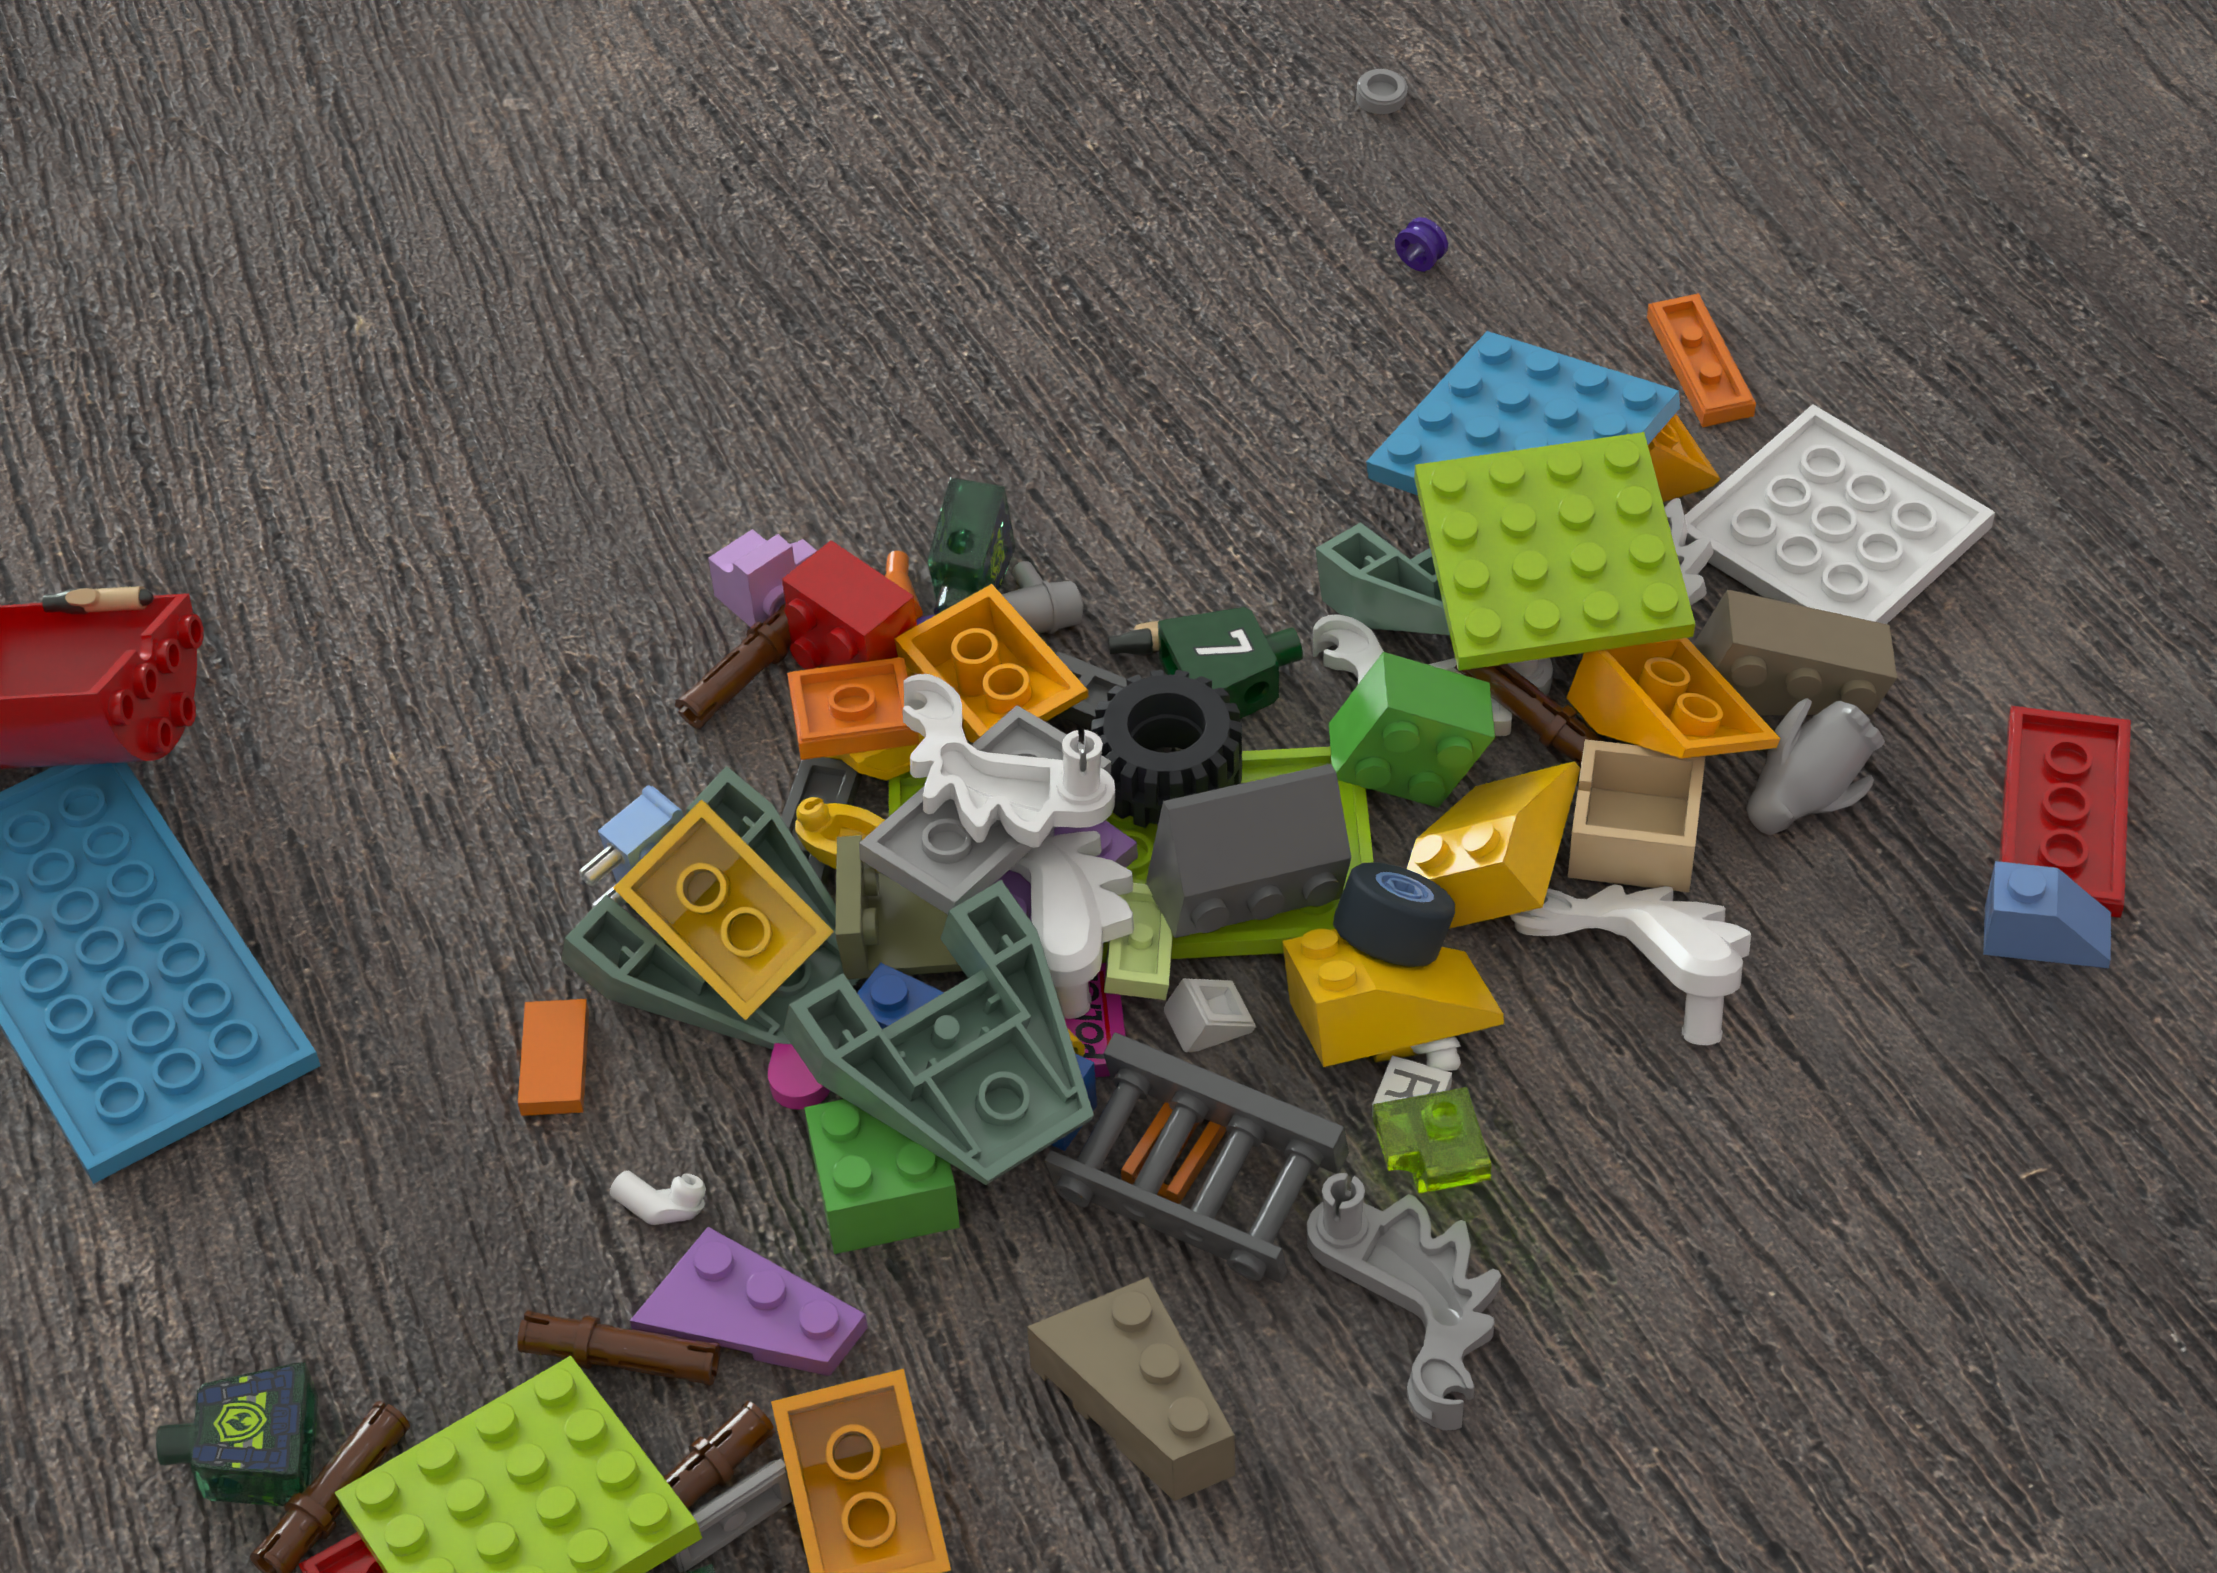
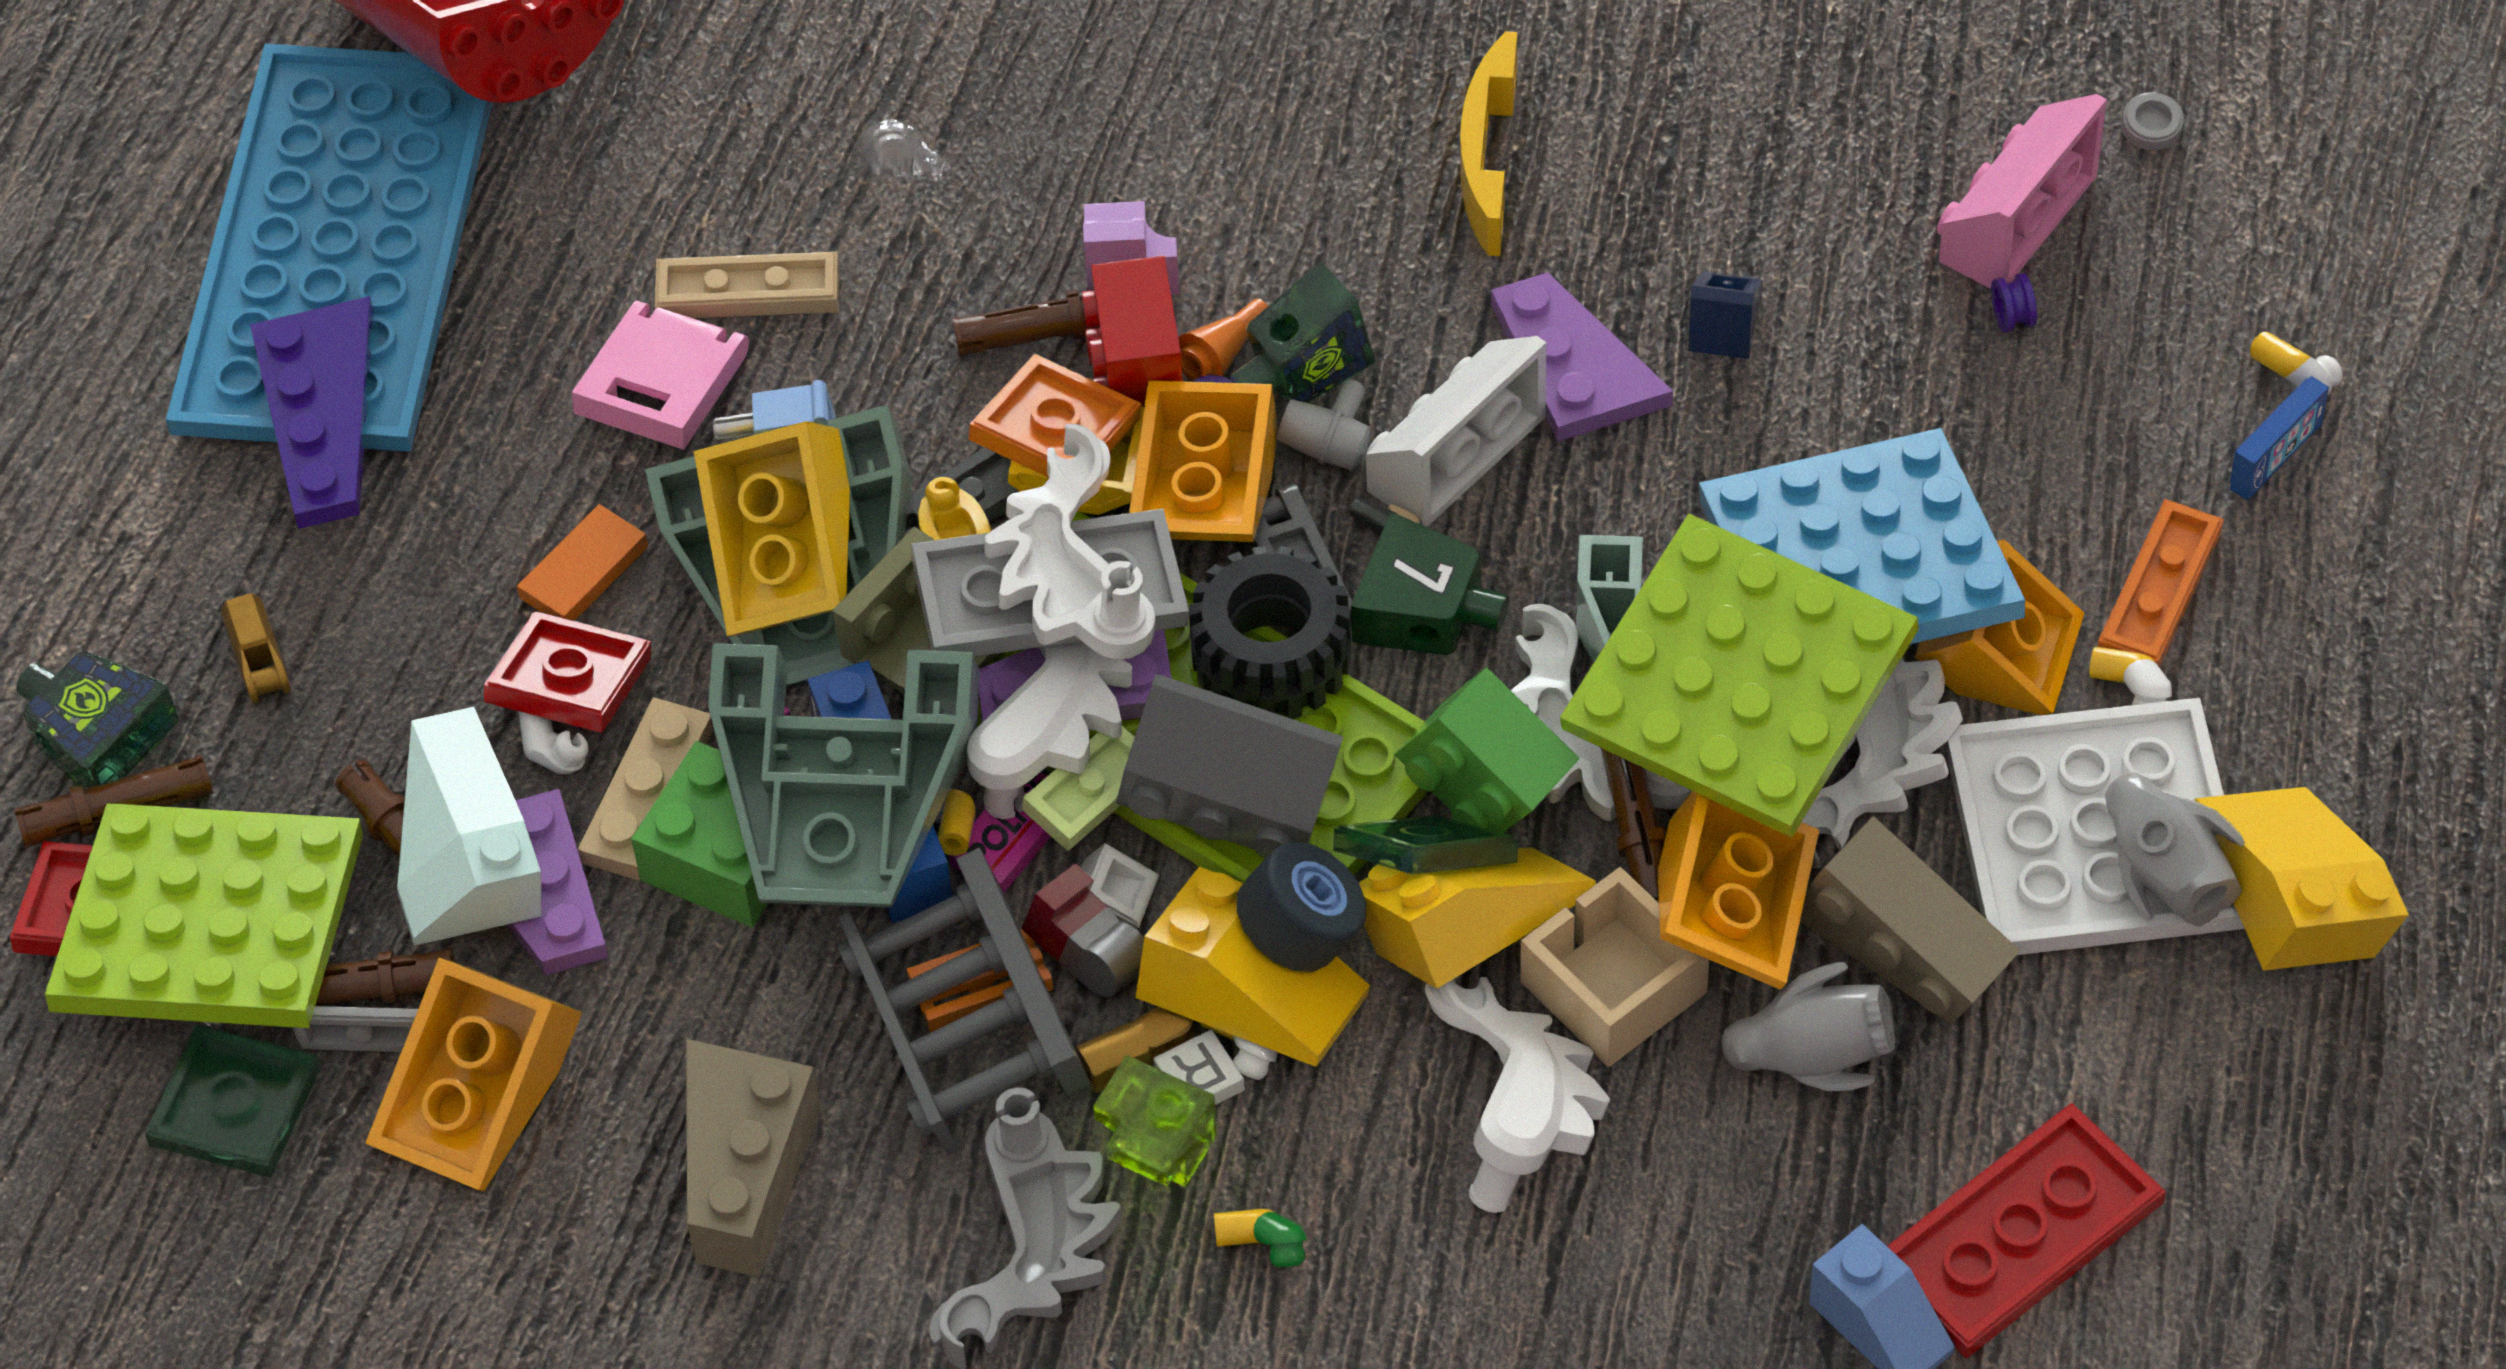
camera: 40 degrees right, 5 degrees up
none -> pearl gold bar [221,593,291,704]
none -> dark purple wing [250,296,374,529]
none -> light aqua wedge [397,707,542,946]
none -> red tile [484,611,651,733]
none -> bright pink container [572,300,749,450]
none -> tan plate [577,697,714,881]
none -> tan tile [655,252,839,318]
none -> clear animal [860,119,951,182]
none -> leg [1021,863,1144,997]
none -> pearl gold bar [1075,1006,1196,1093]
none -> arm [1214,1209,1308,1267]
none -> clear green tile [1333,815,1518,875]
none -> white slope [1366,336,1547,527]
none -> yellow slope [1460,31,1517,256]
none -> medium lavender wing [1491,272,1673,441]
none -> dark blue slope [1688,272,1763,359]
none -> bright pink slope [1937,94,2107,289]
none -> arm [2089,647,2172,705]
none -> light grey animal [2105,773,2245,927]
none -> yellow slope [2194,787,2409,971]
none -> blue tile [2230,376,2329,501]
none -> arm [2250,332,2343,395]

